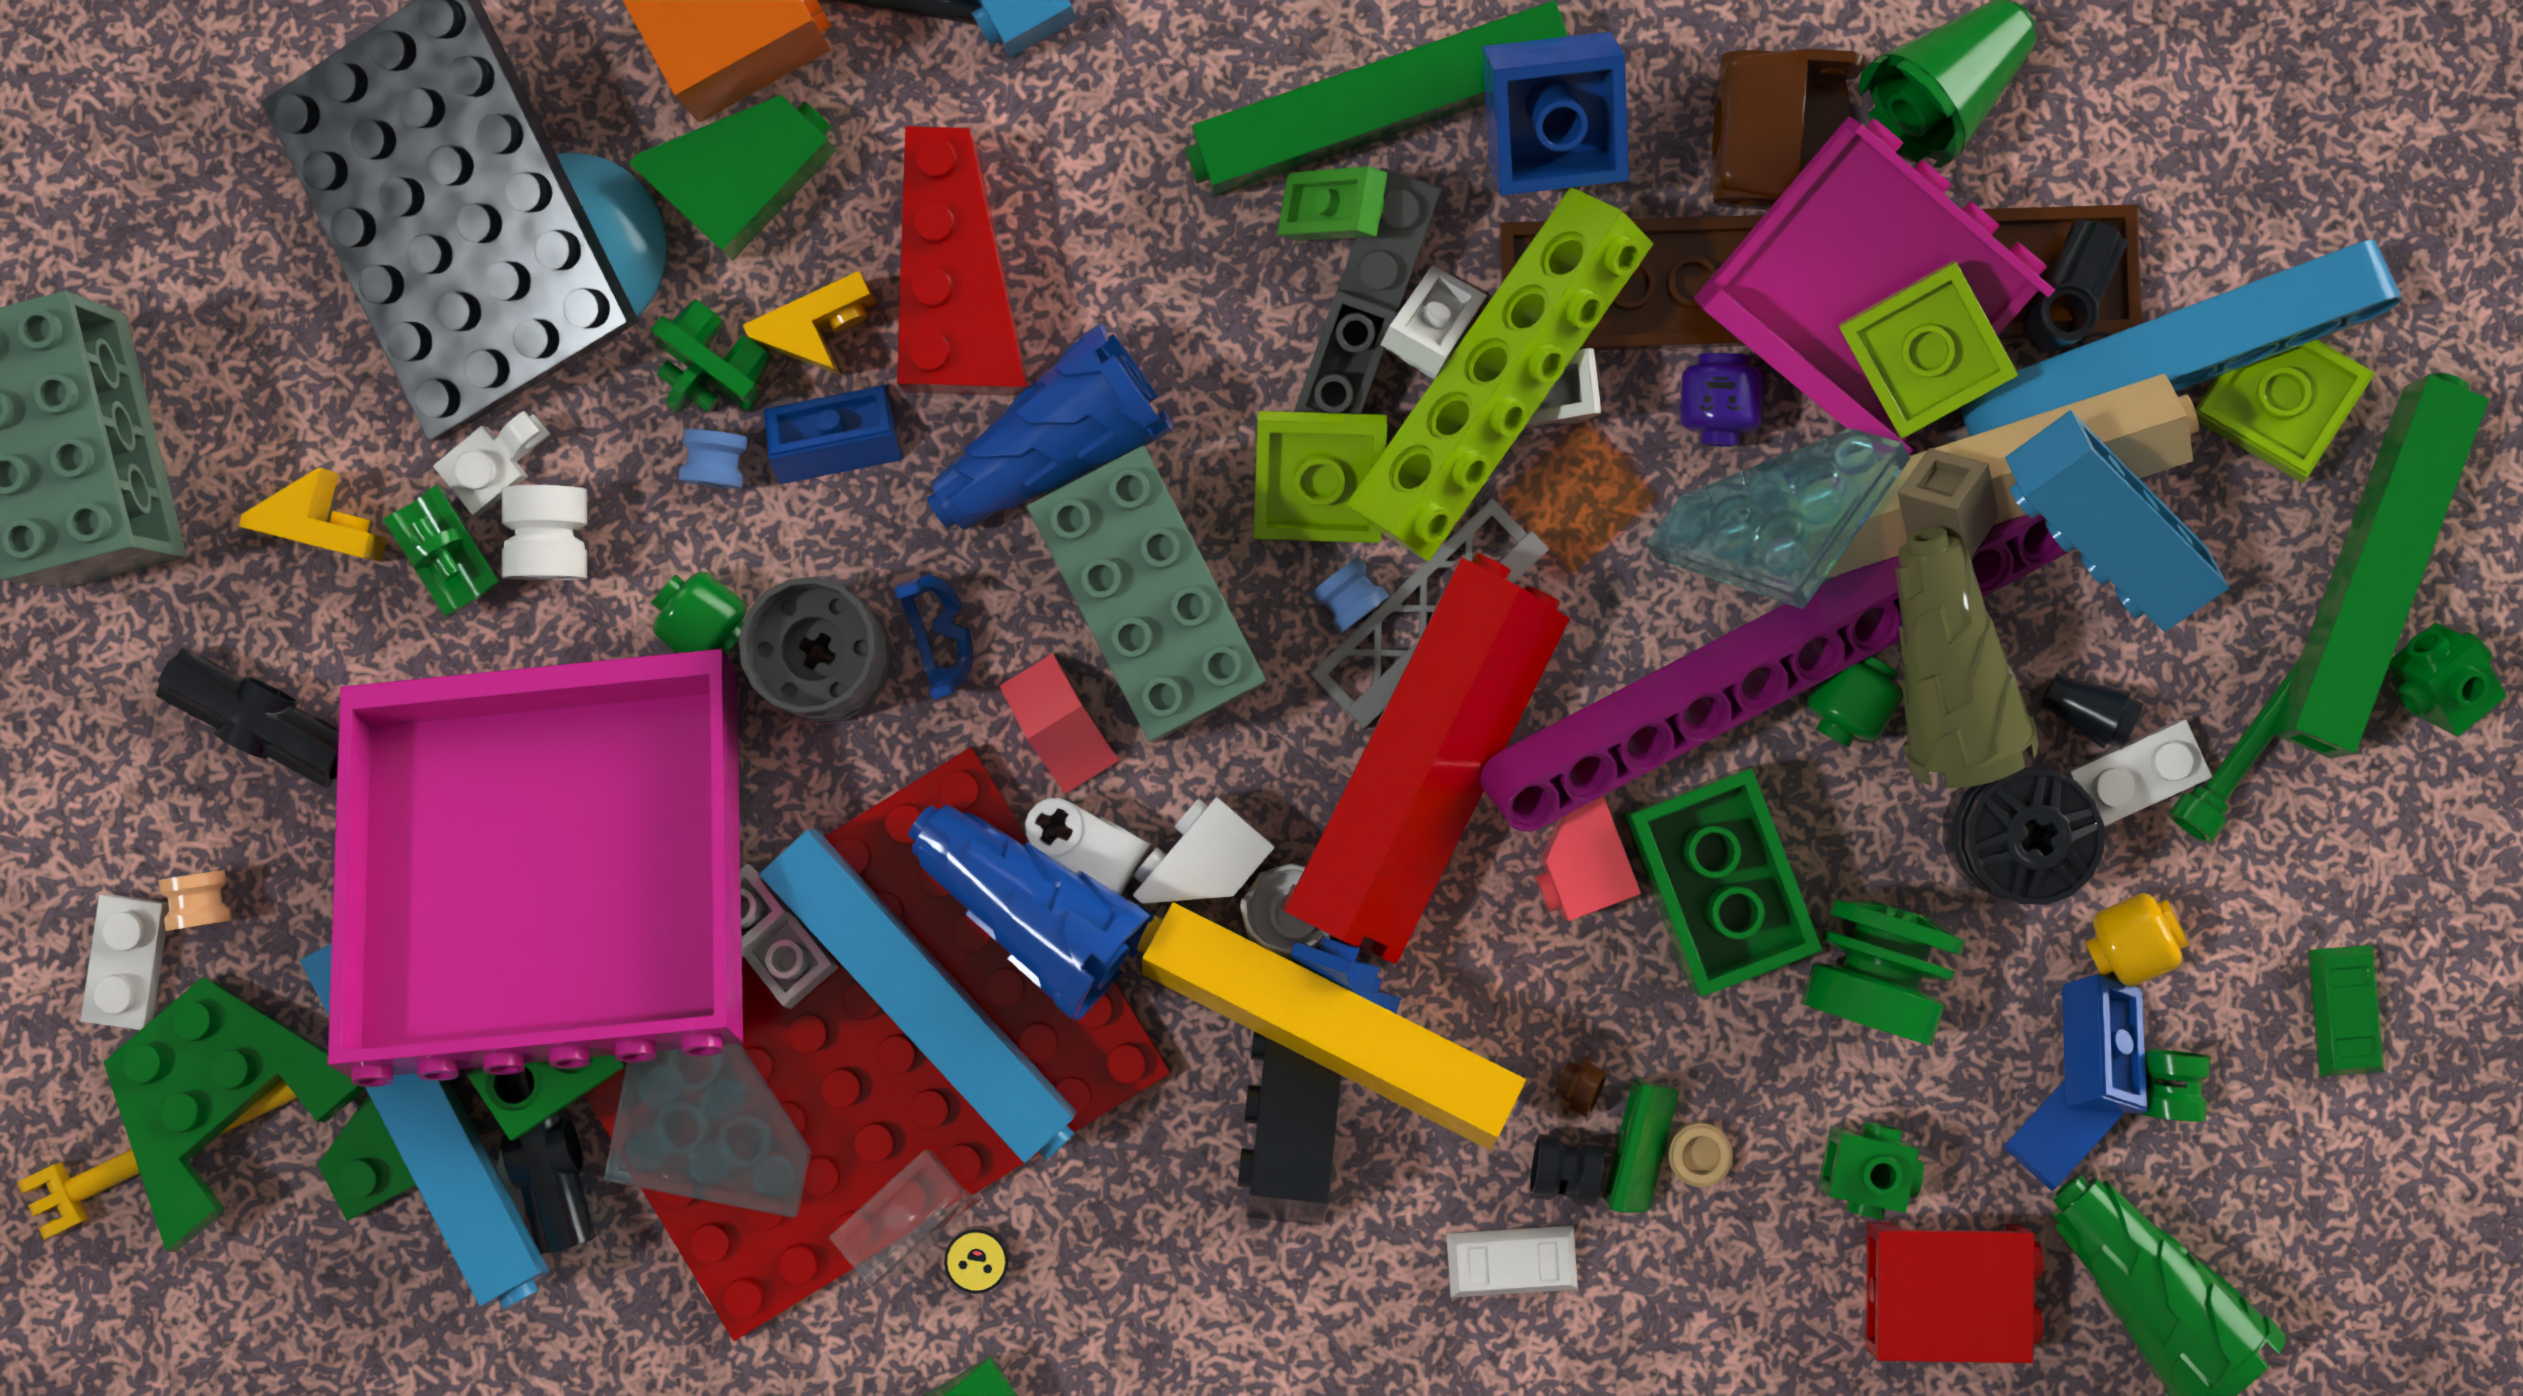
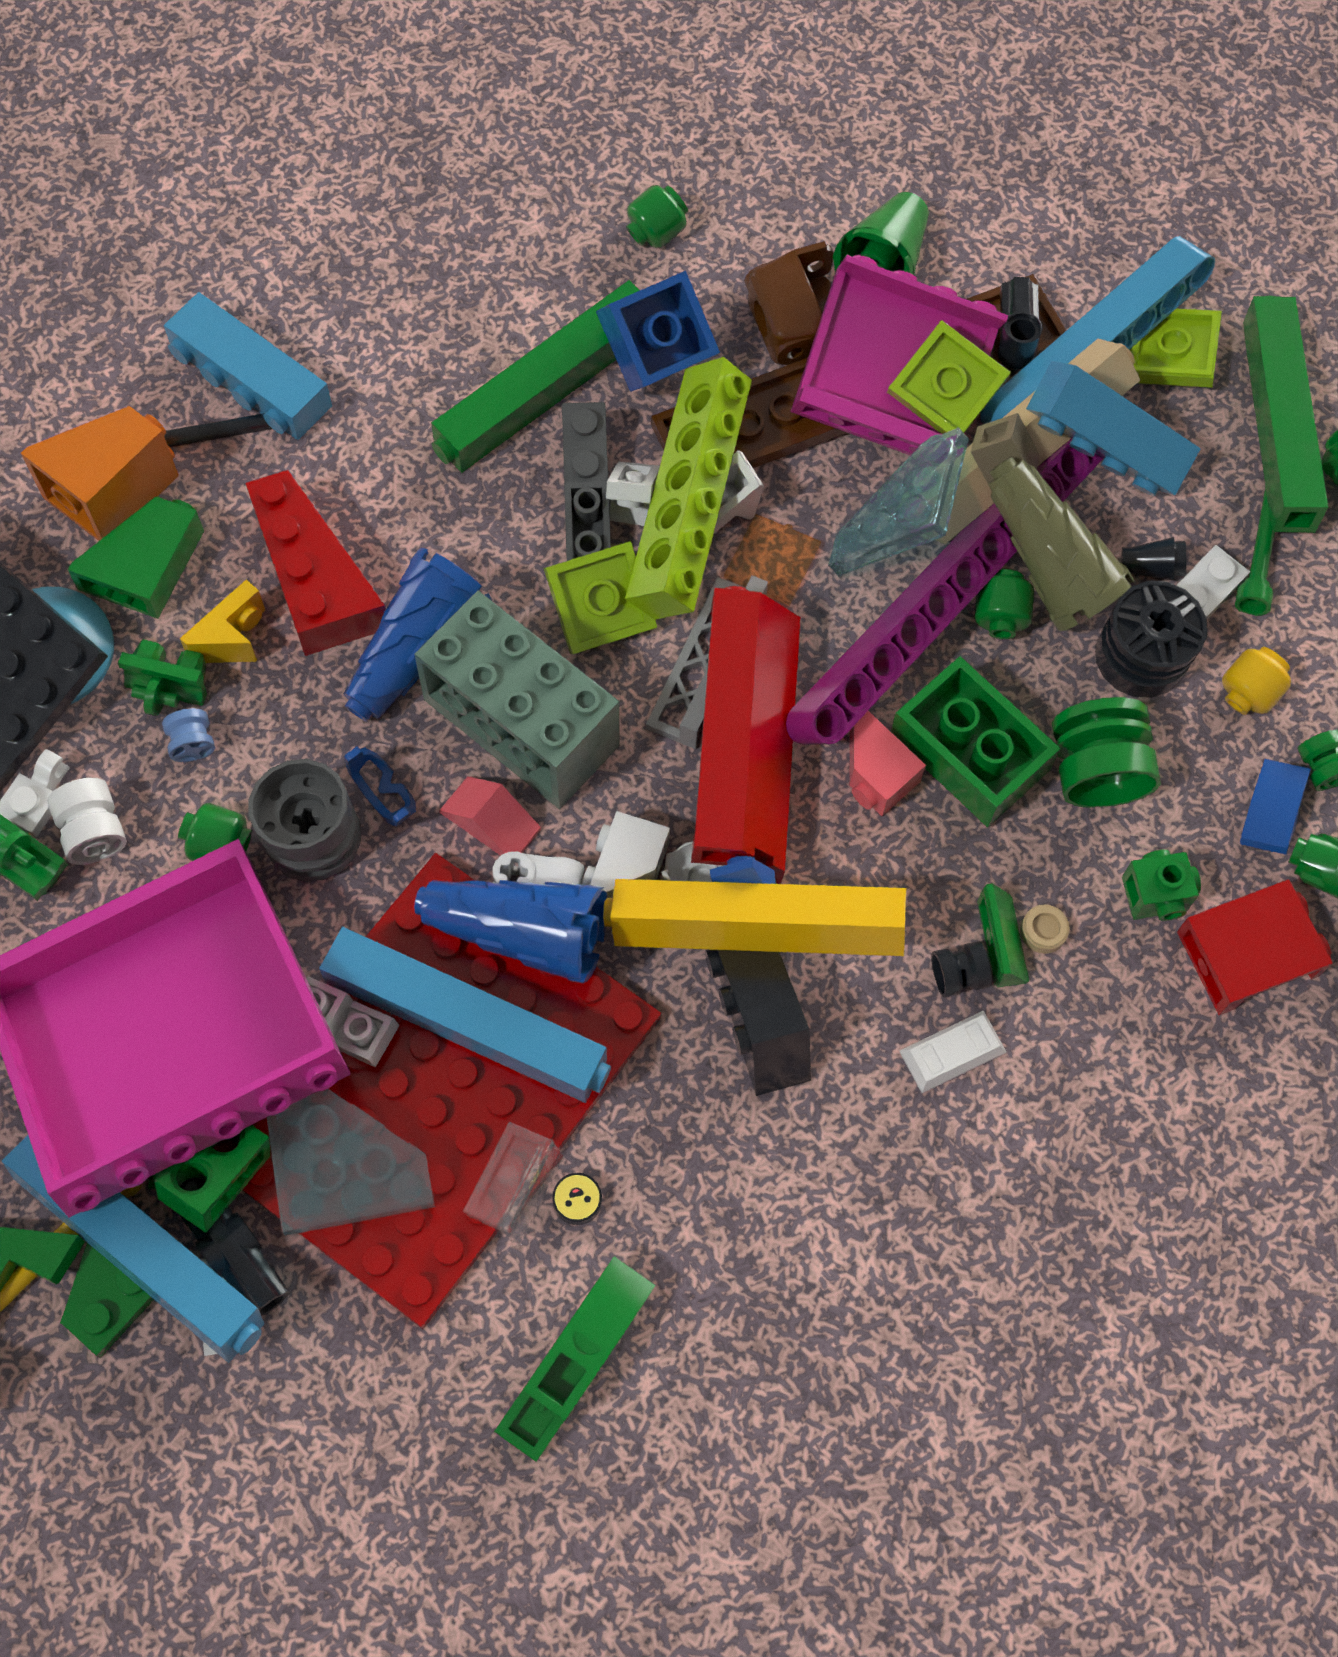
camera: 25 degrees left, 20 degrees down
blue slope [764,384,902,484] -> none
bright green plate [1277,166,1388,241] -> none
medium blue wheel [1309,556,1390,635] -> none
reddish brown plate [1554,1056,1608,1118] -> none
dark purple head [1679,353,1765,447] -> none
blue slope [2062,974,2147,1114] -> none

